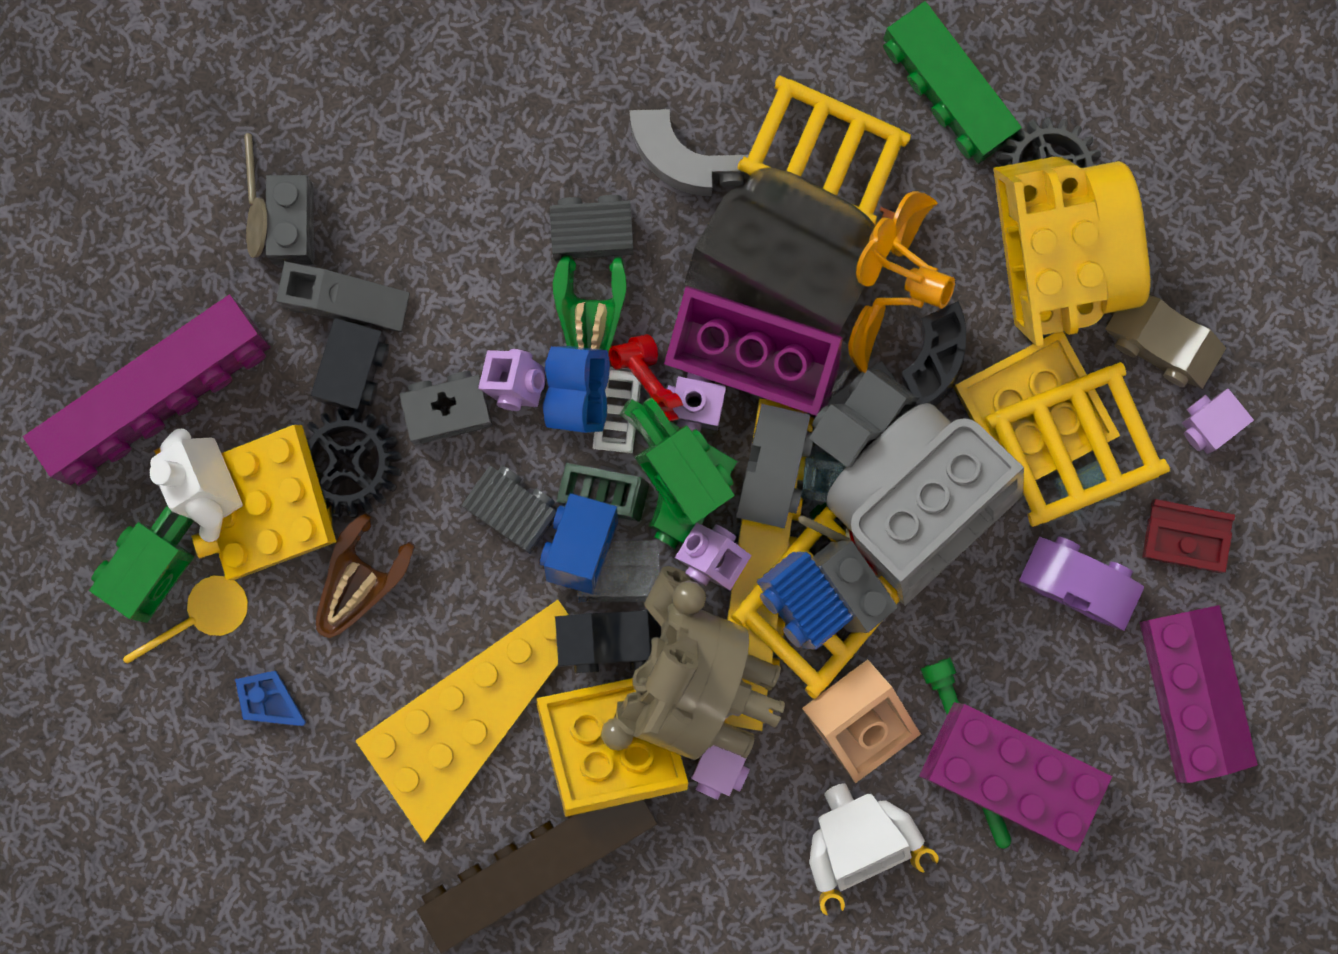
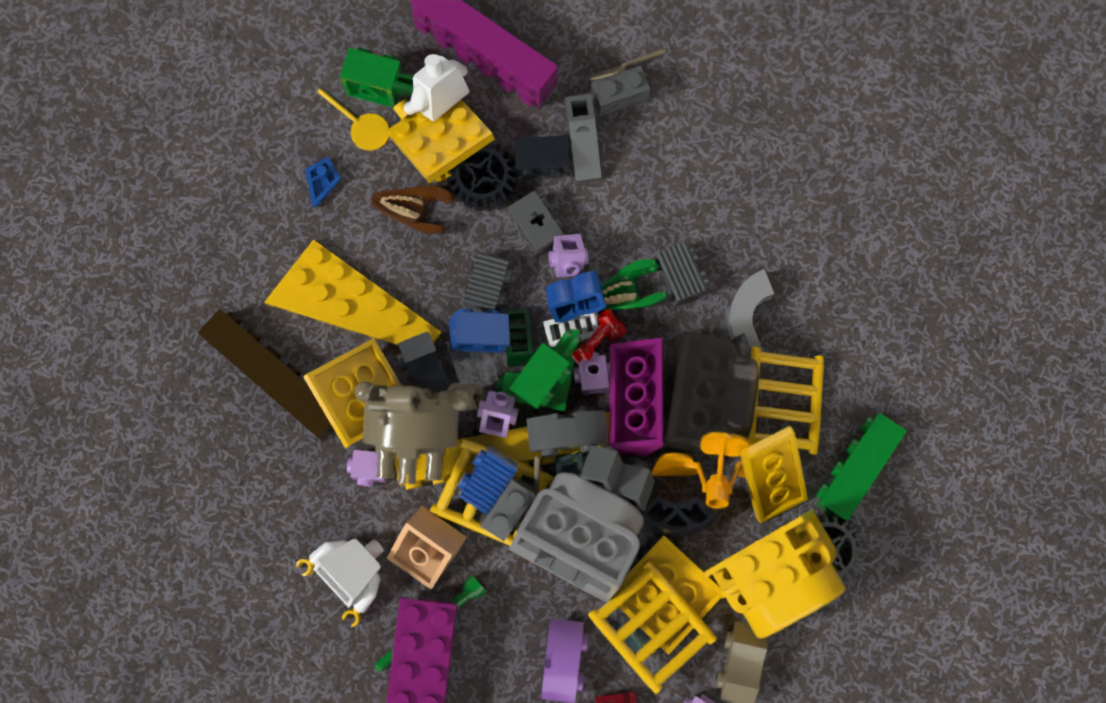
camera: 70 degrees right, 5 degrees down
none -> yellow tile [739,426,808,523]

